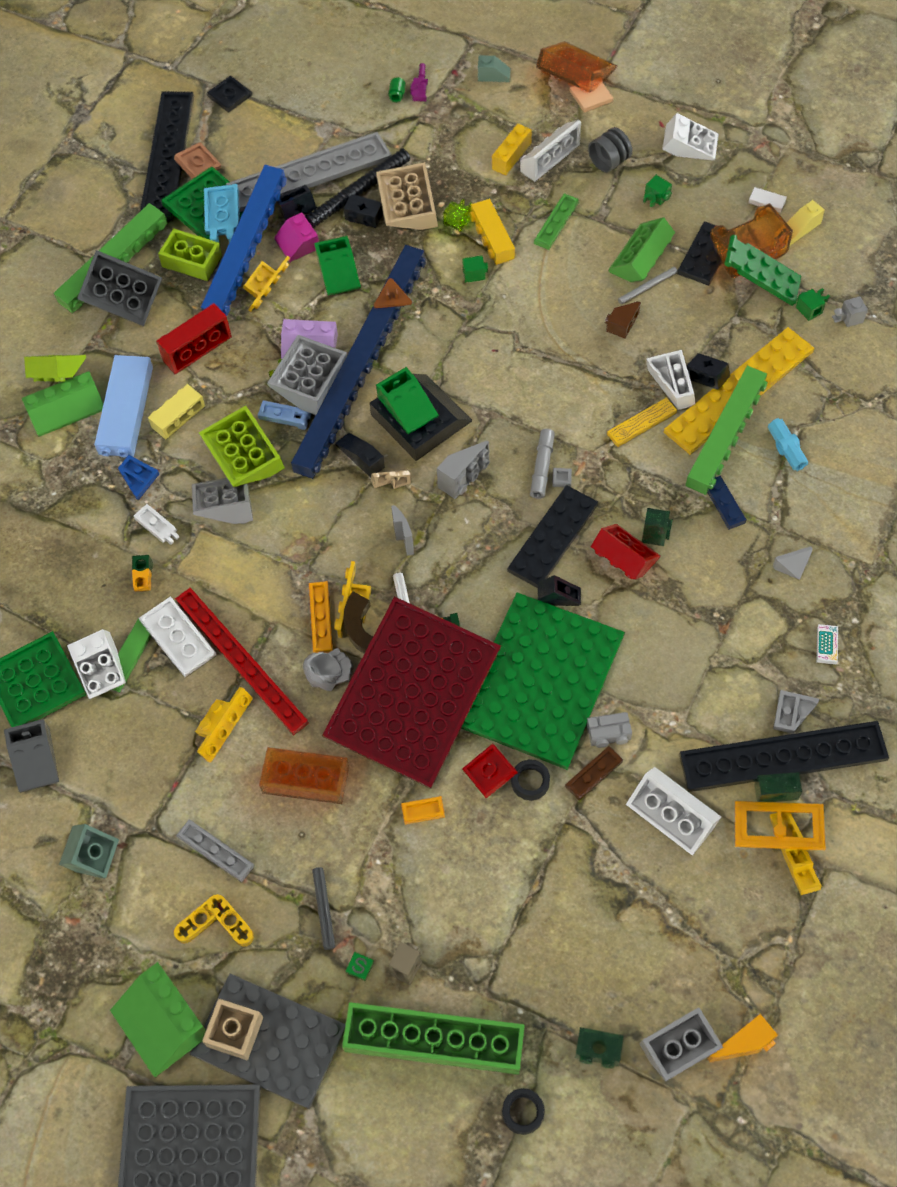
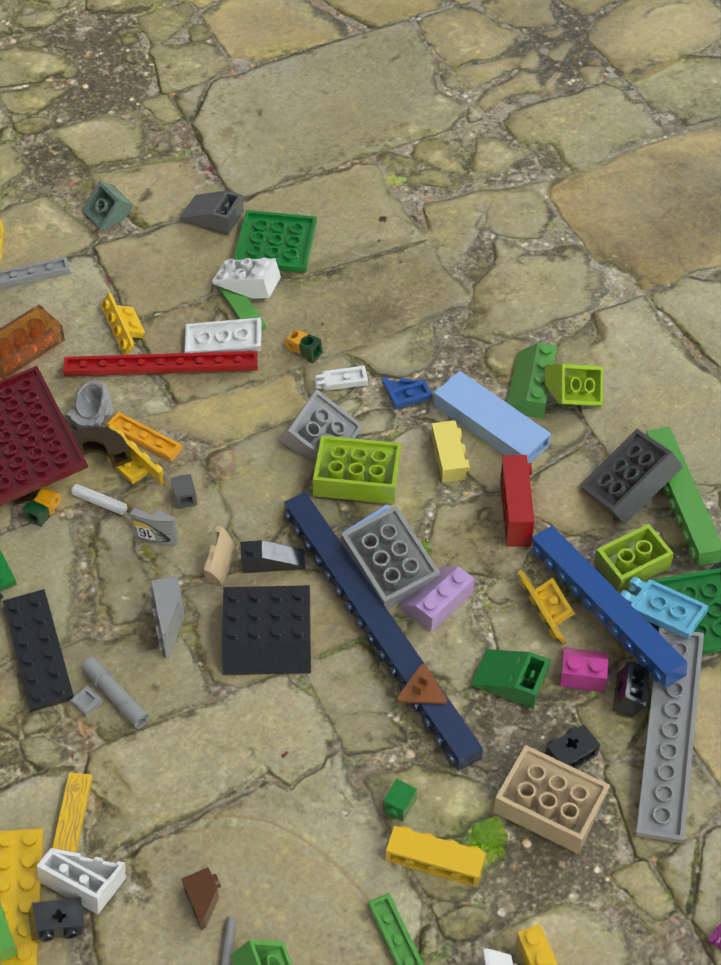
camera: 125 degrees right, 10 degrees down
black piece [305,148,410,229] -> none
green slope [376,367,439,434] -> none
none -> dark grey brick [171,474,197,509]

